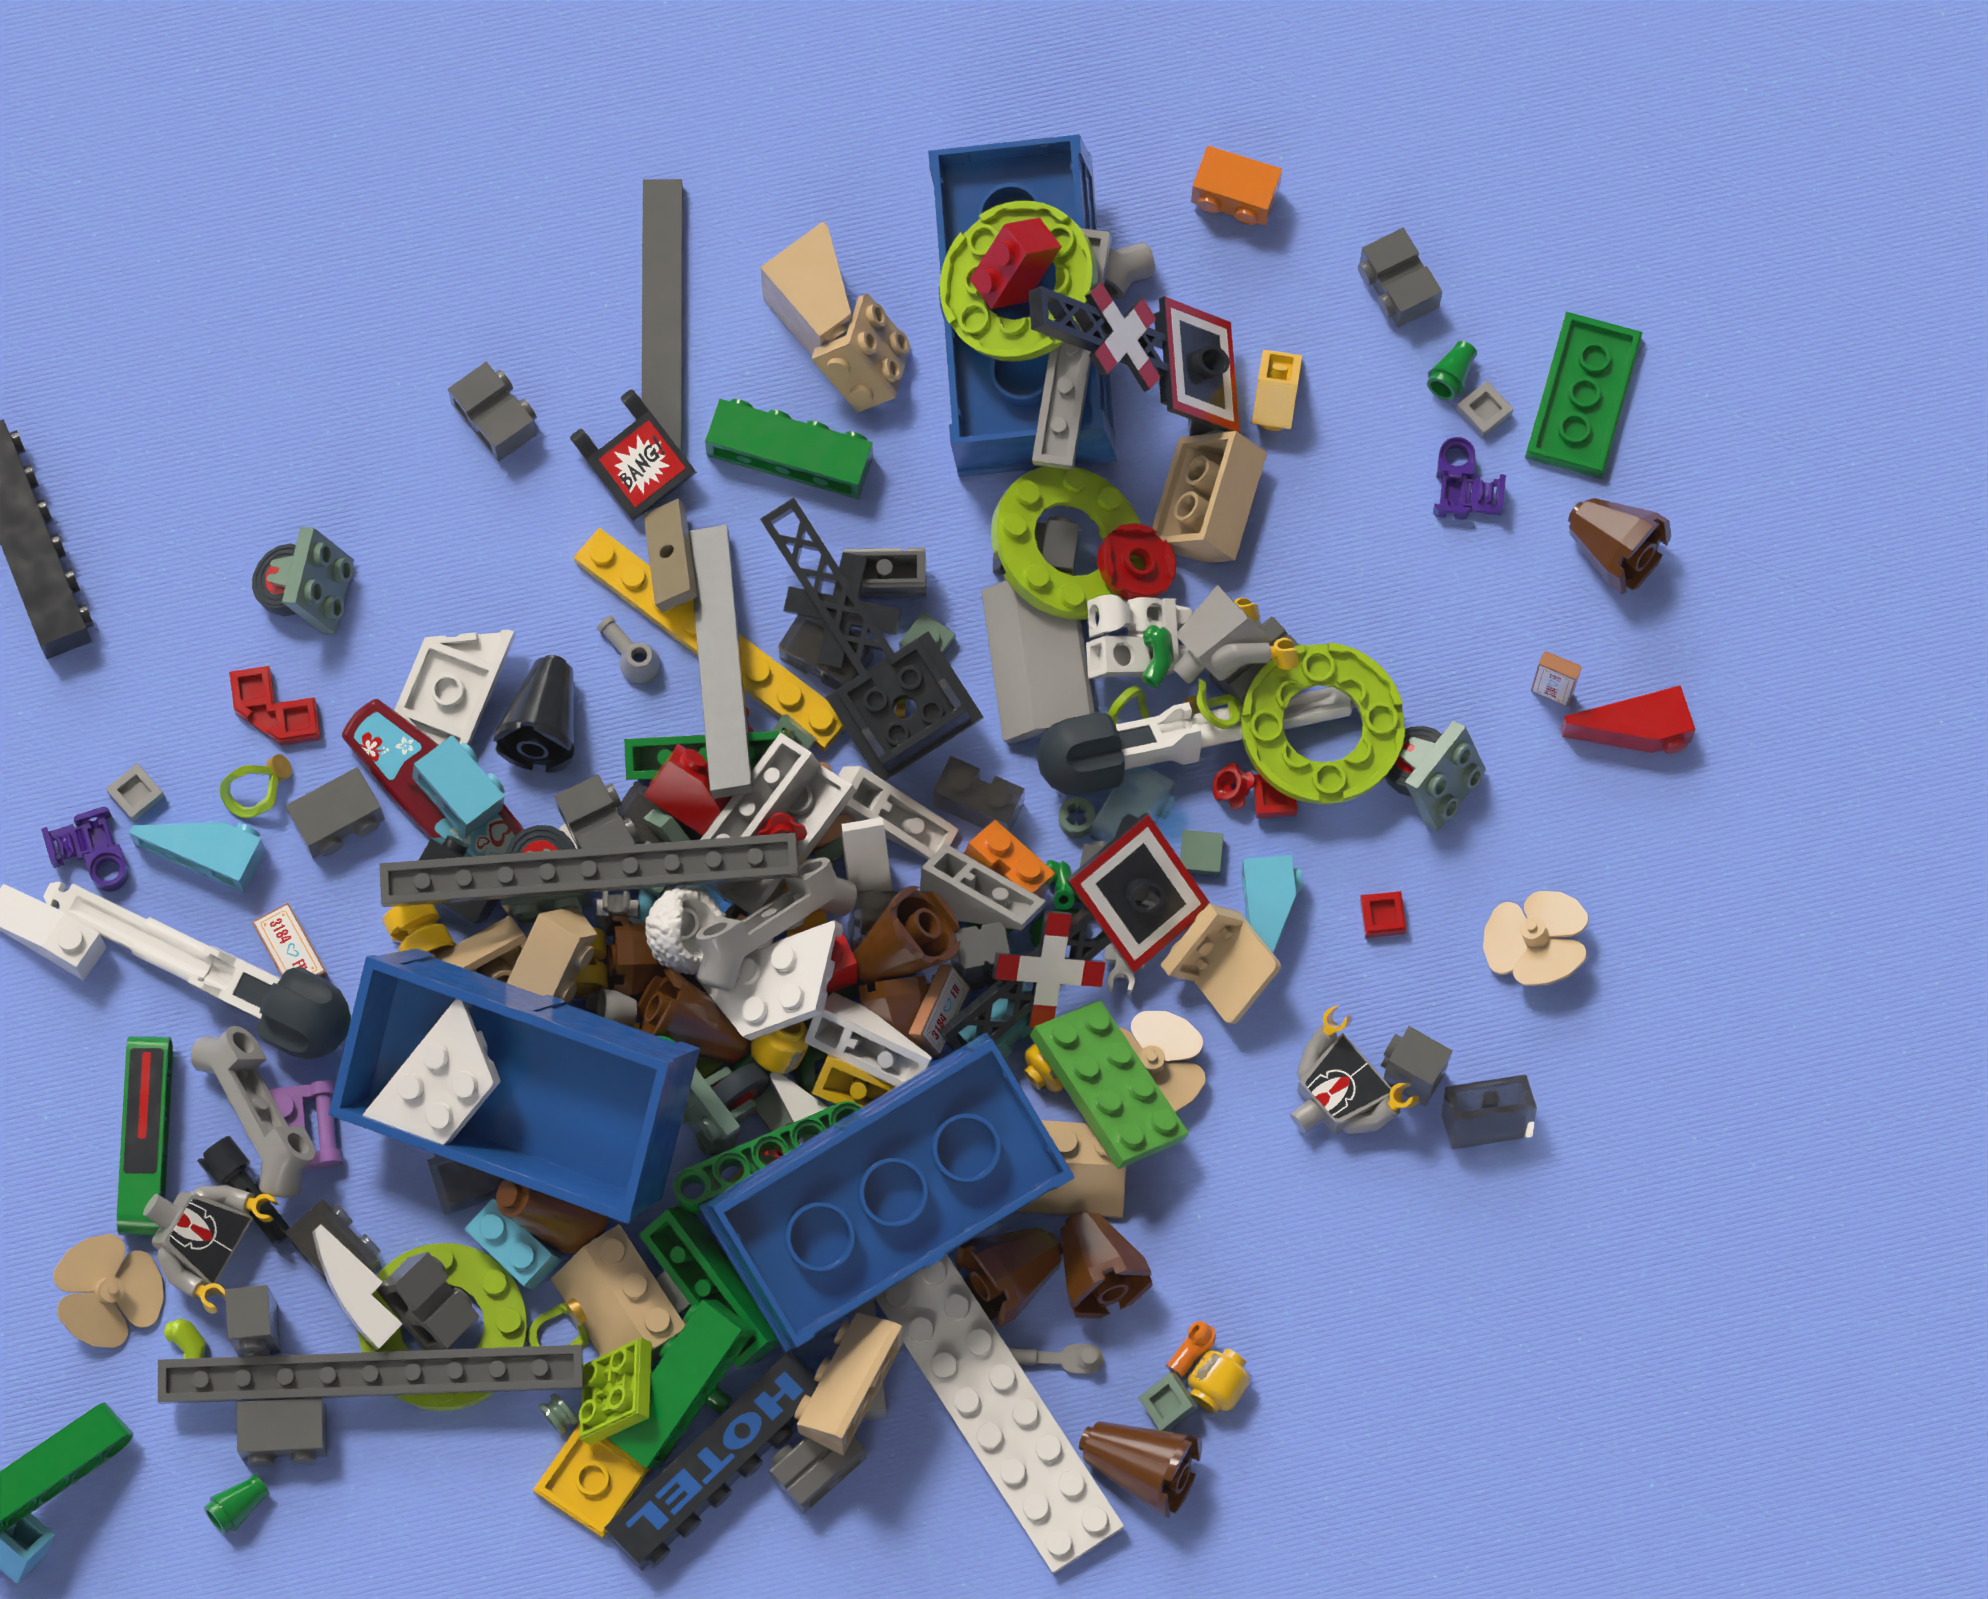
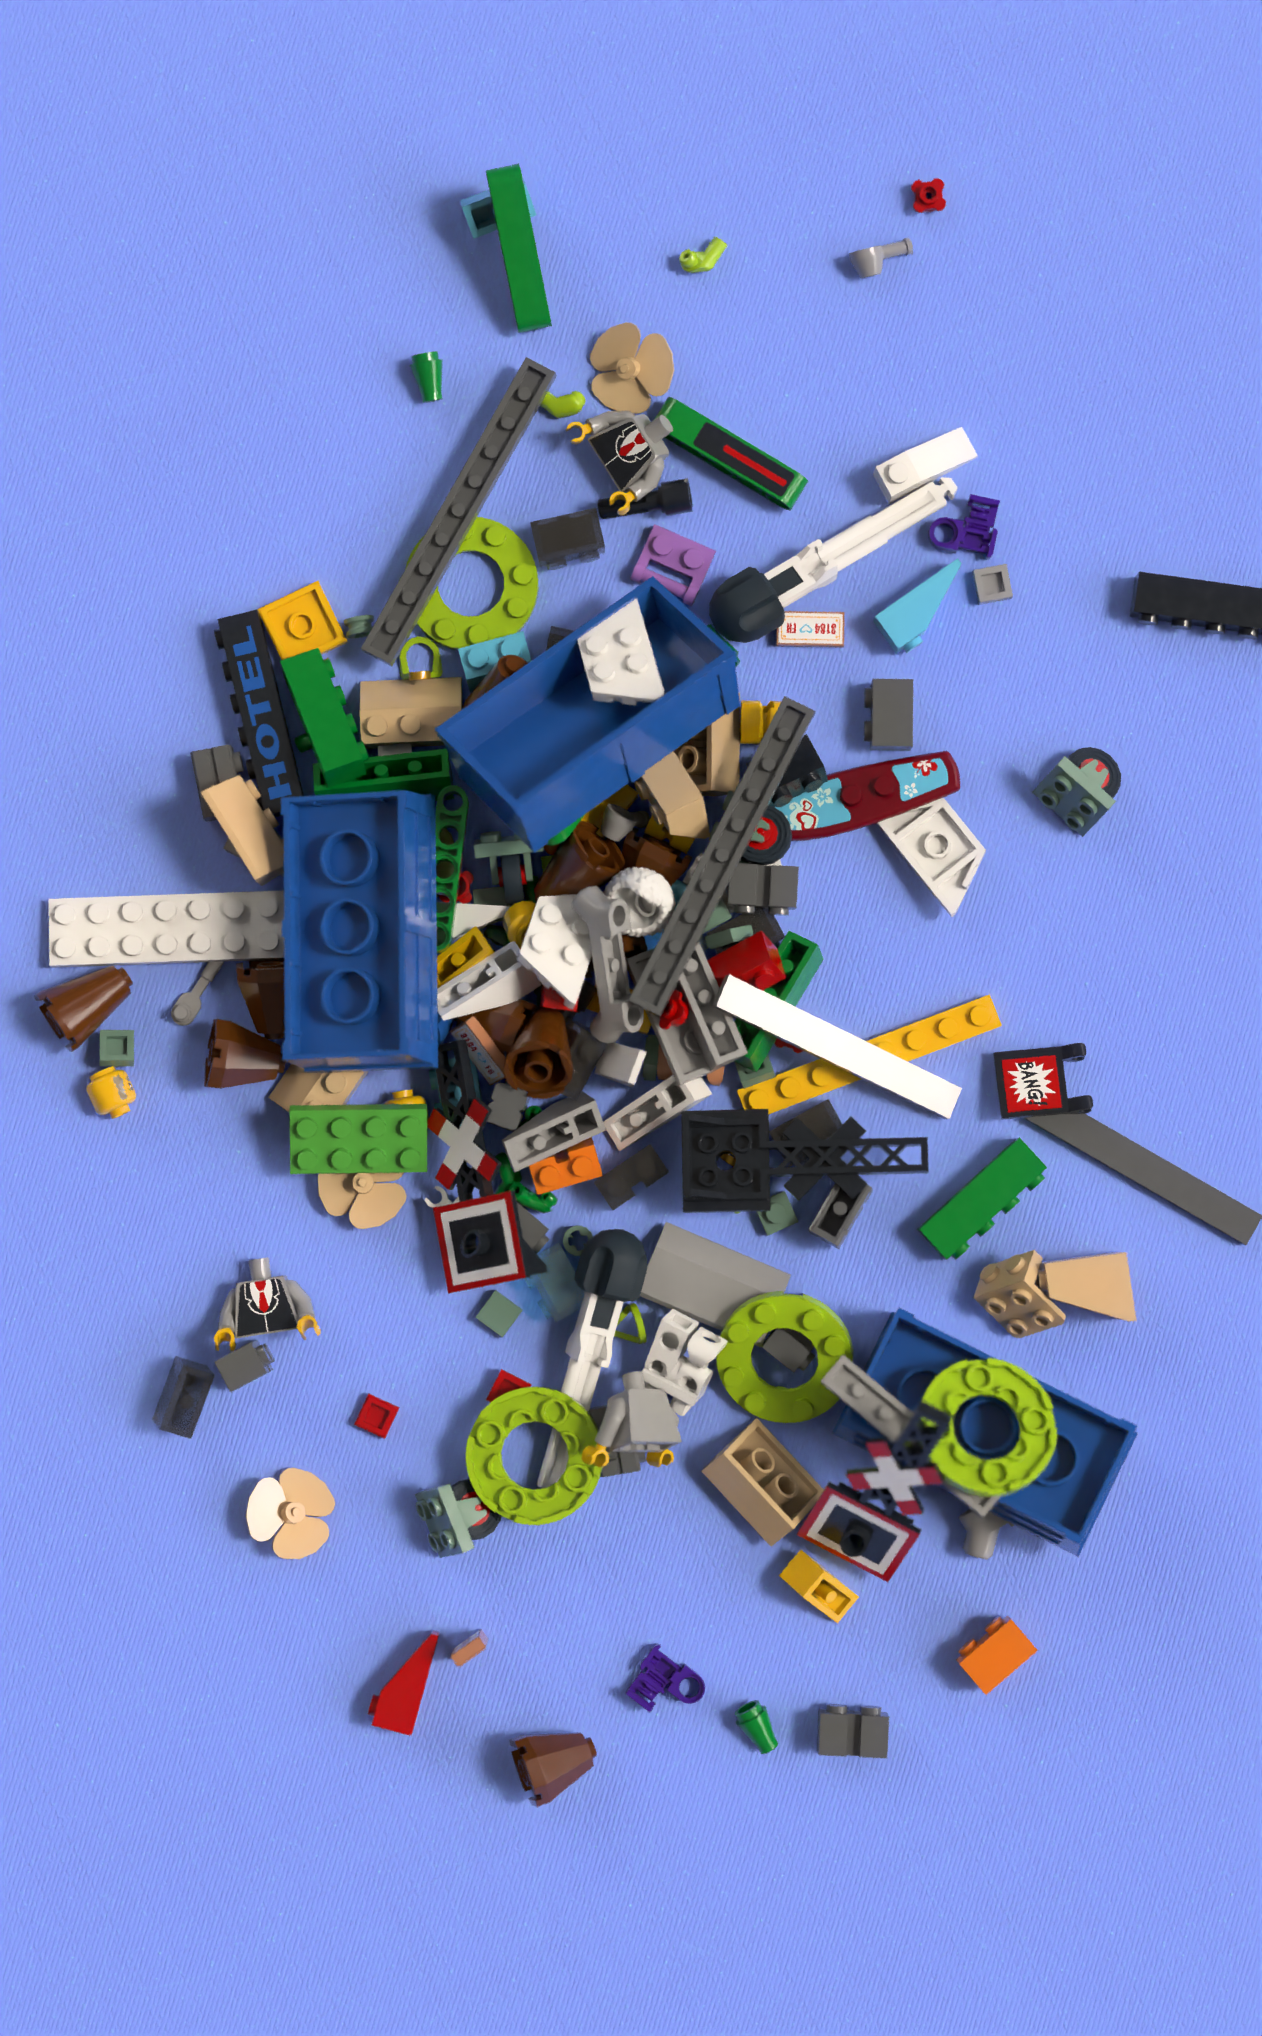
camera: 120 degrees right, 15 degrees up
light grey plate [191,1026,315,1198] -> none
lime piece [219,754,292,818] -> none
dark grey brick [225,1285,281,1357] -> none
red tile [229,666,321,746] -> none
dark grey brick [237,1398,327,1466] -> none
white slope [312,1224,402,1350] -> none
dark grey brick [376,1252,480,1350] -> none
medium azure brick [412,735,505,838] -> none
dark grey brick [448,361,537,462] -> none
black cone [493,655,574,772] -> none
lime tile [579,1337,652,1445] -> none
light grey bar [597,615,660,684] -> none
dark tan tile [643,499,697,612] -> none
red piece [969,217,1062,309] -> none
red tile [1097,523,1177,600] -> none
green arm [1141,625,1174,688] -> none
tan bracket [1160,904,1281,1024] -> none
orange arm [1166,1321,1216,1378] -> none
lime piece [1183,679,1241,729] -> none
red plate [1213,763,1256,810] -> none
medium azure slope [1241,855,1303,955] -> none
light grey tile [1456,381,1514,439] -> none
green tile [1525,311,1643,479] -> none

